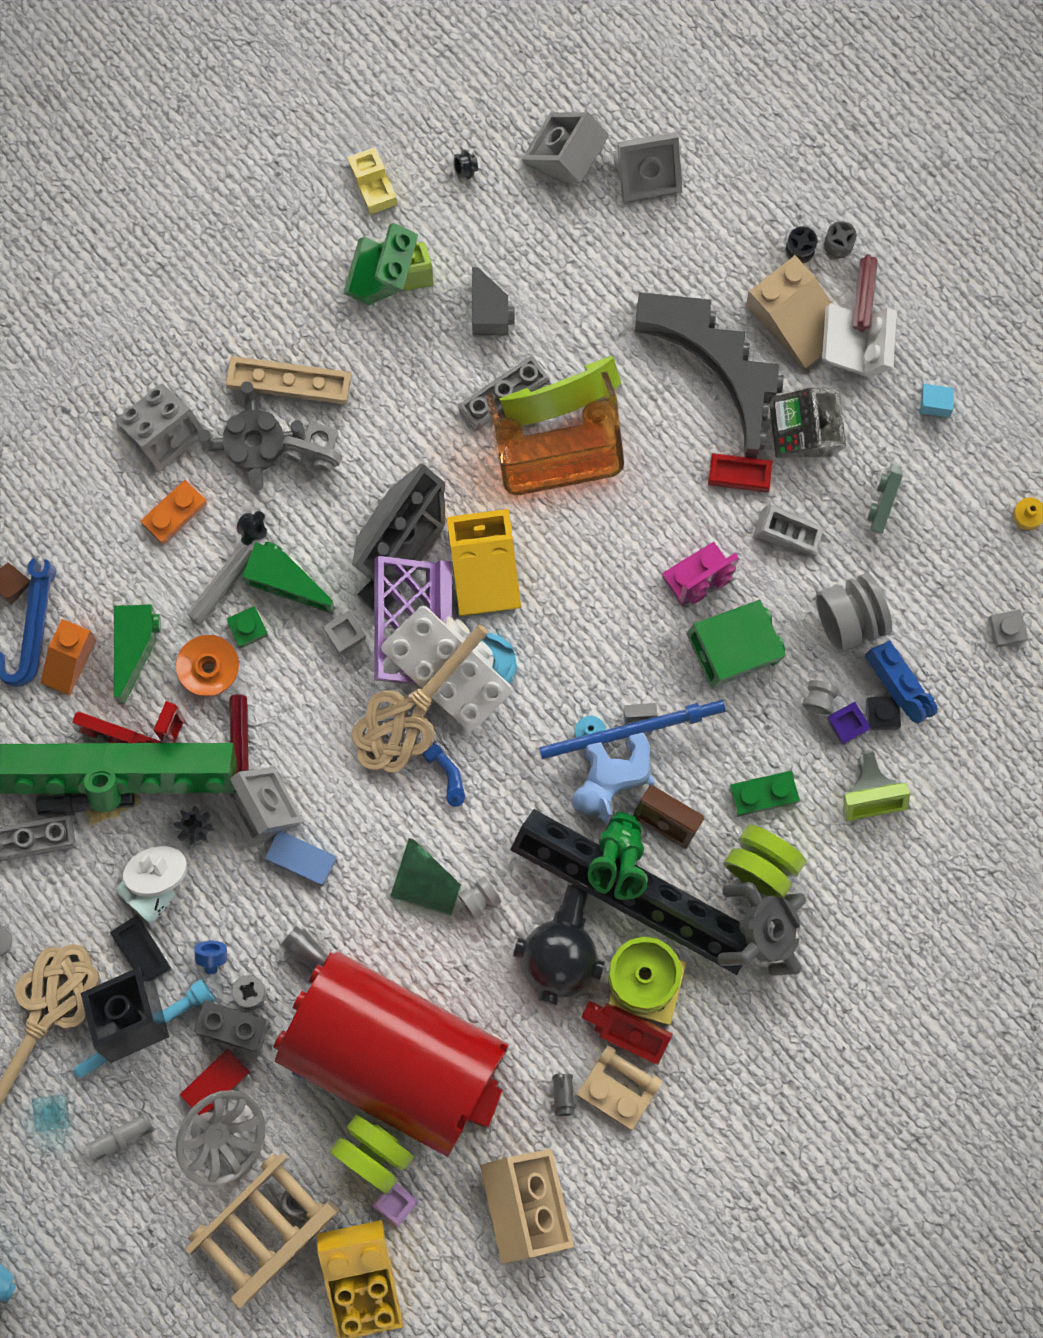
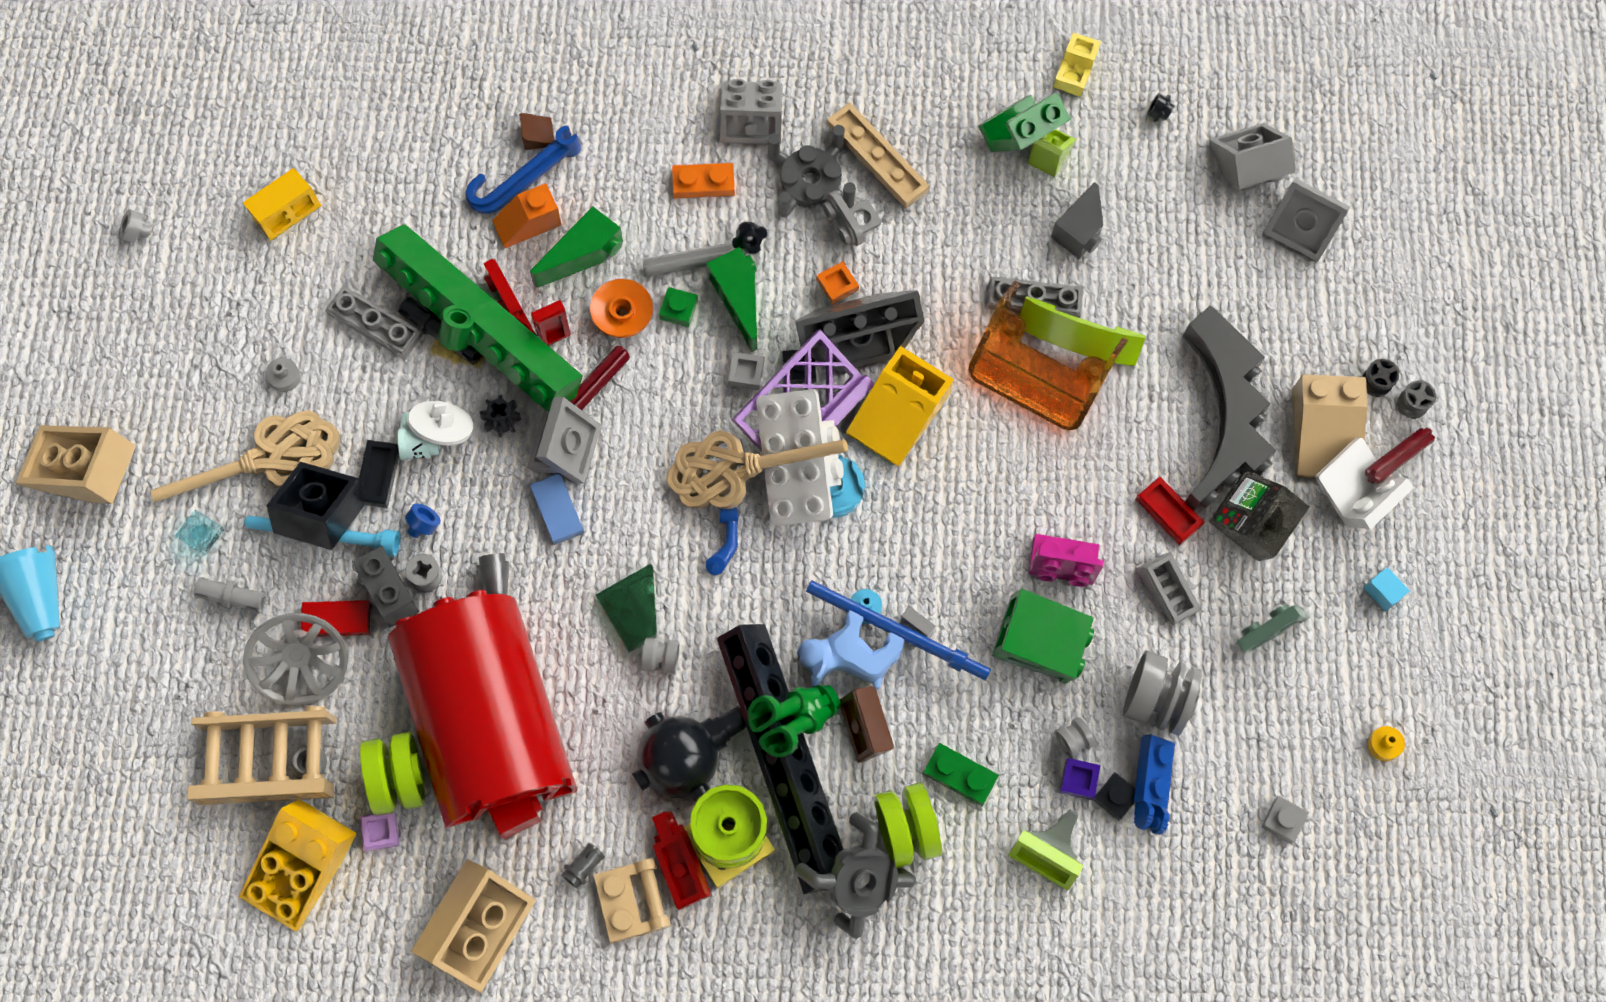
camera: 40 degrees right, 5 degrees down
none -> orange plate [816,261,859,305]

